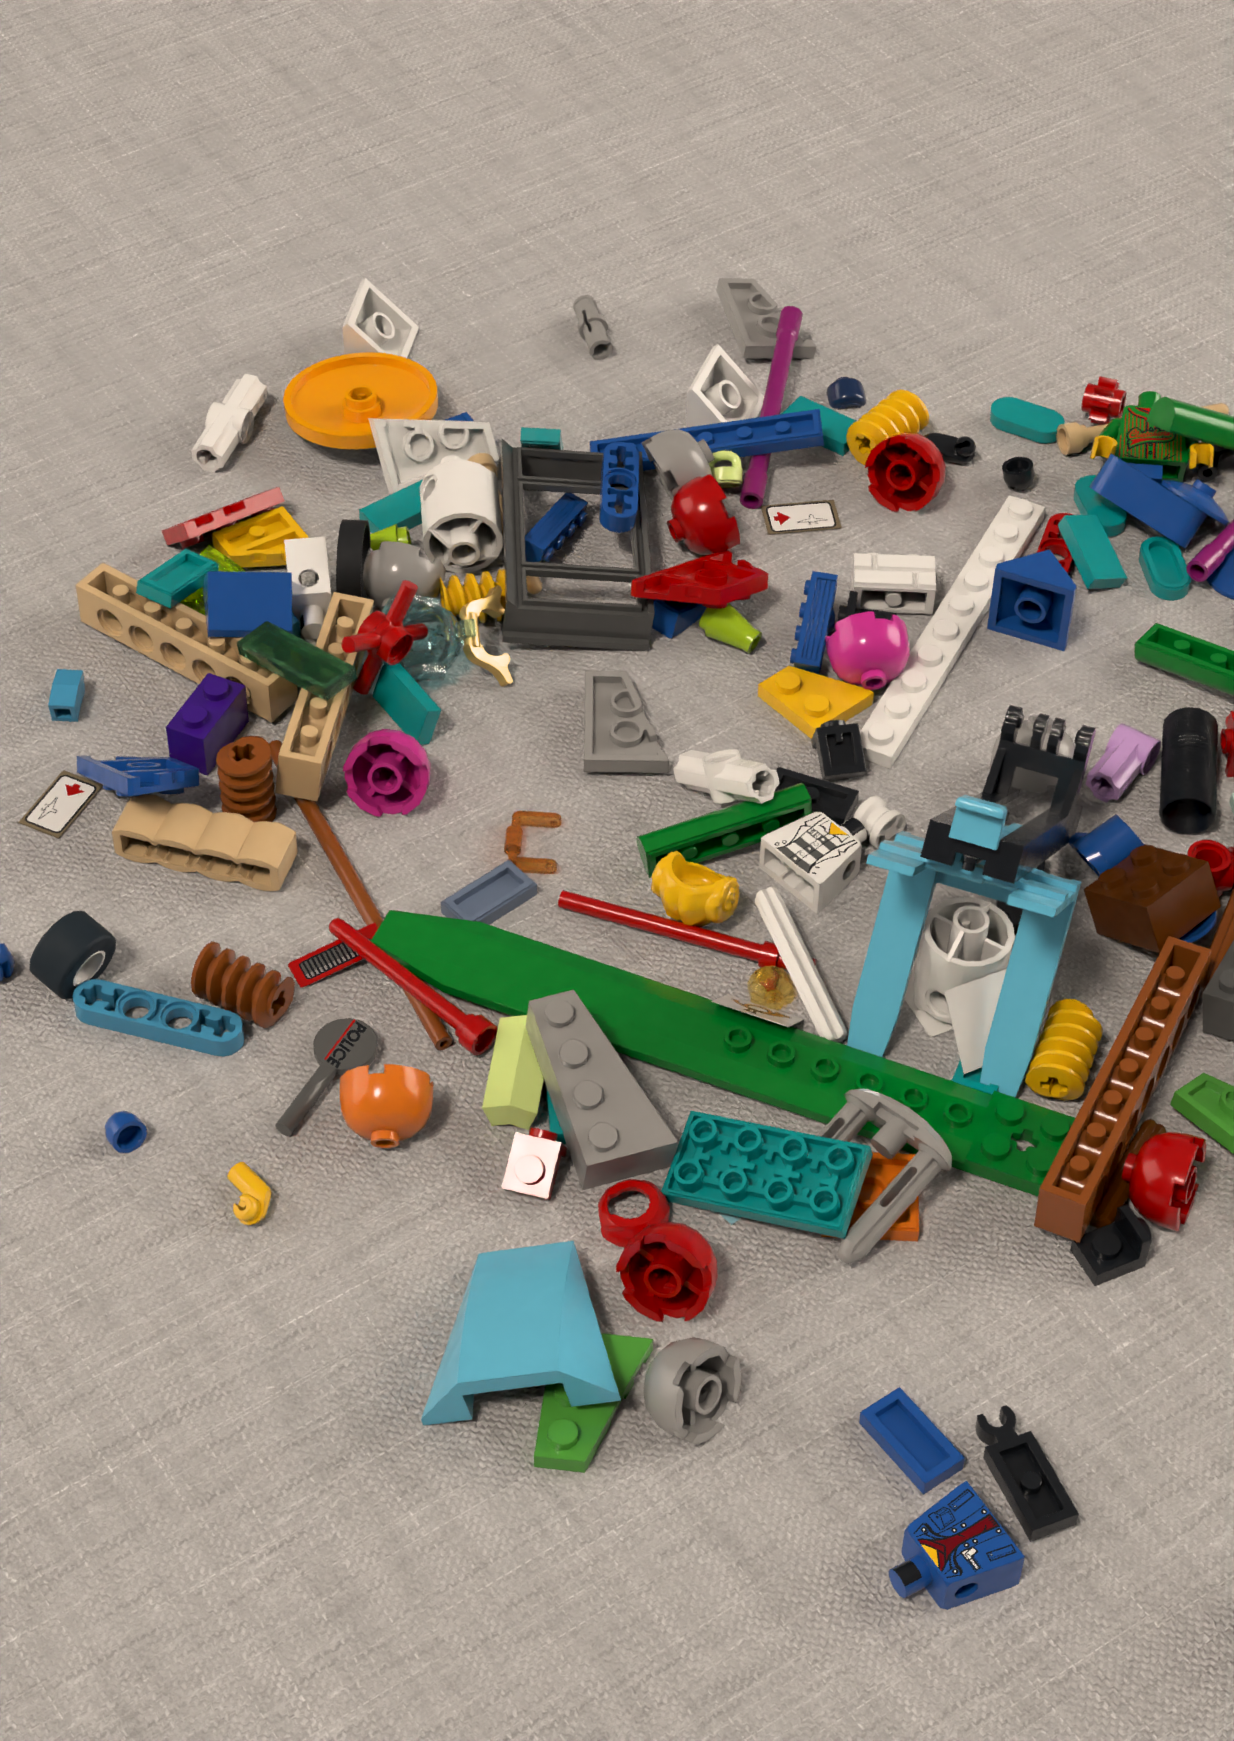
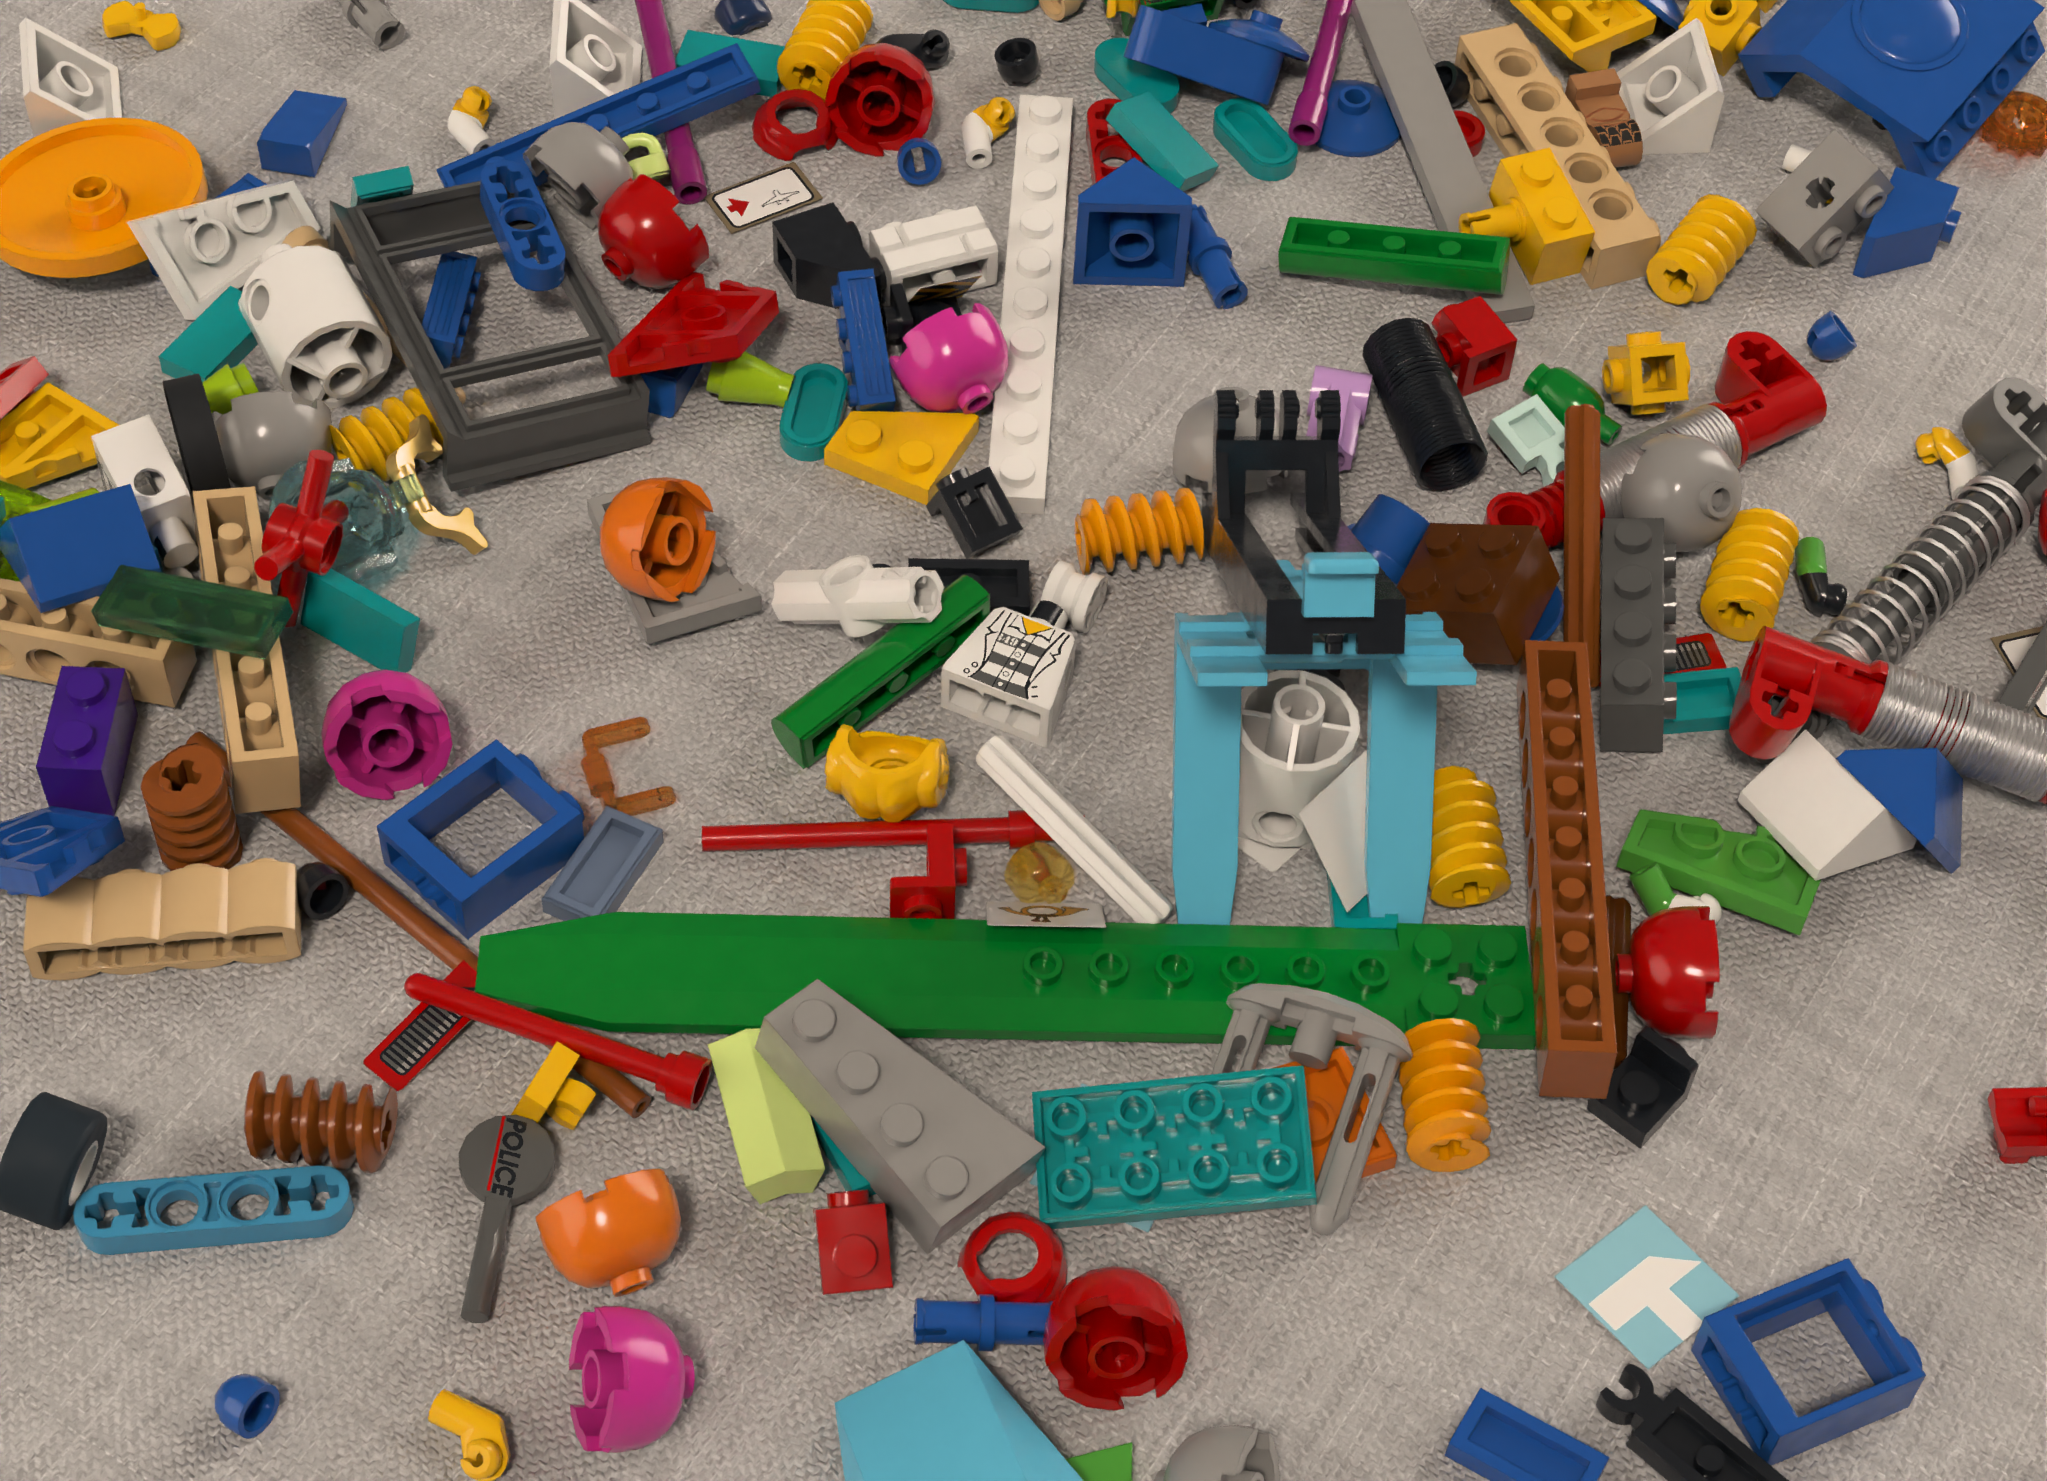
camera: 25 degrees left, 5 degrees up
none -> yellow piece [102,1,181,51]
none -> blue slope [257,90,347,177]
none -> black hinge [297,862,349,920]
none -> blue window [377,739,585,940]
none -> arm [447,86,495,155]
none -> yellow tile [511,1041,596,1130]
none -> dark pink cylinder [569,1306,695,1453]
none -> orange cylinder [600,477,716,602]
none -> red piece [752,89,838,161]
none -> black slope [772,202,887,311]
none -> teal tile [779,363,848,462]
none -> red bracket [890,822,967,919]
none -> blue hinge [897,138,941,185]
none -> sticker [908,275,982,304]
none -> blue pin [913,1294,1053,1352]
none -> arm [961,97,1015,169]
none -> light orange piece [1075,487,1204,575]
none -> blue pin [1187,204,1248,309]
none -> light orange piece [1398,1018,1491,1172]
none -> medium azure sticker [1554,1205,1740,1370]
none -> bright green arm [1629,862,1722,924]
none -> blue window [1691,1258,1926,1466]

